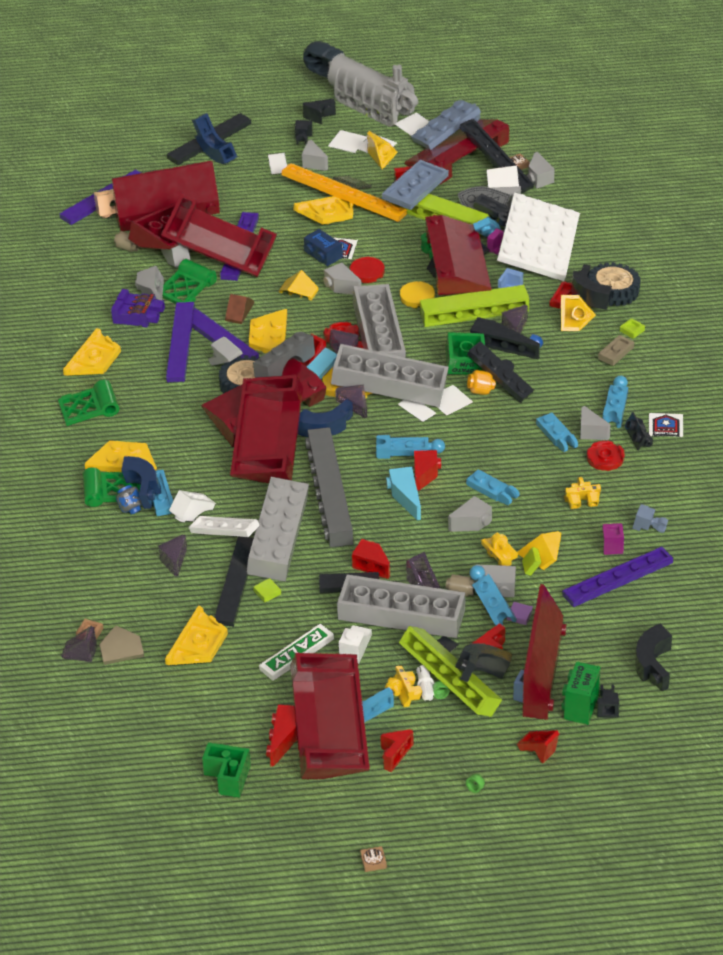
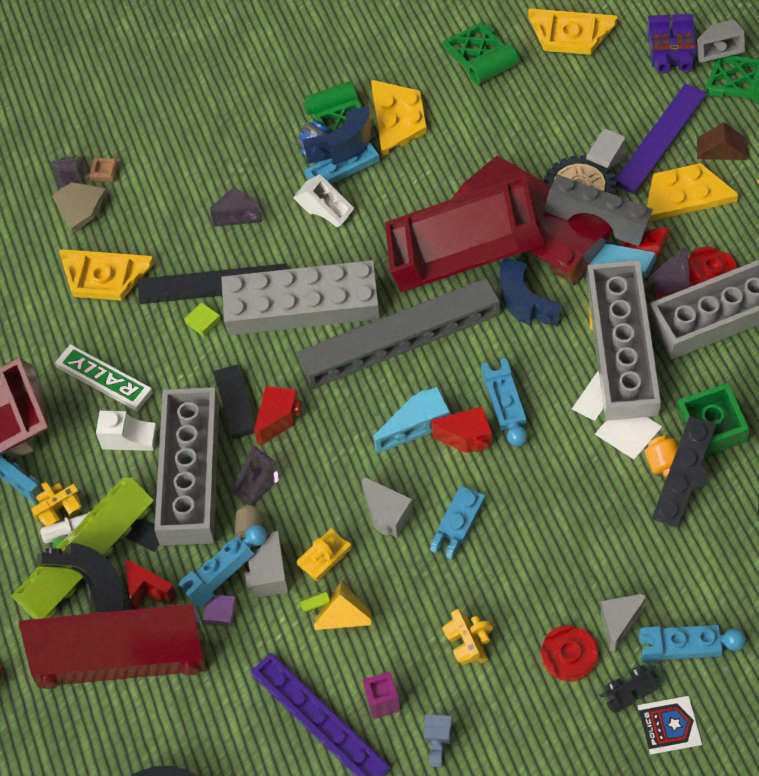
camera: 80 degrees right, 15 degrees up
dark purple tile [166,302,195,382] -> none
white tile [189,516,259,537] -> none
slope [335,384,367,419] -> none
dark azure hinge [536,413,578,452] -> none
green brick [561,661,601,725] -> none
black piece [597,684,619,718] -> none

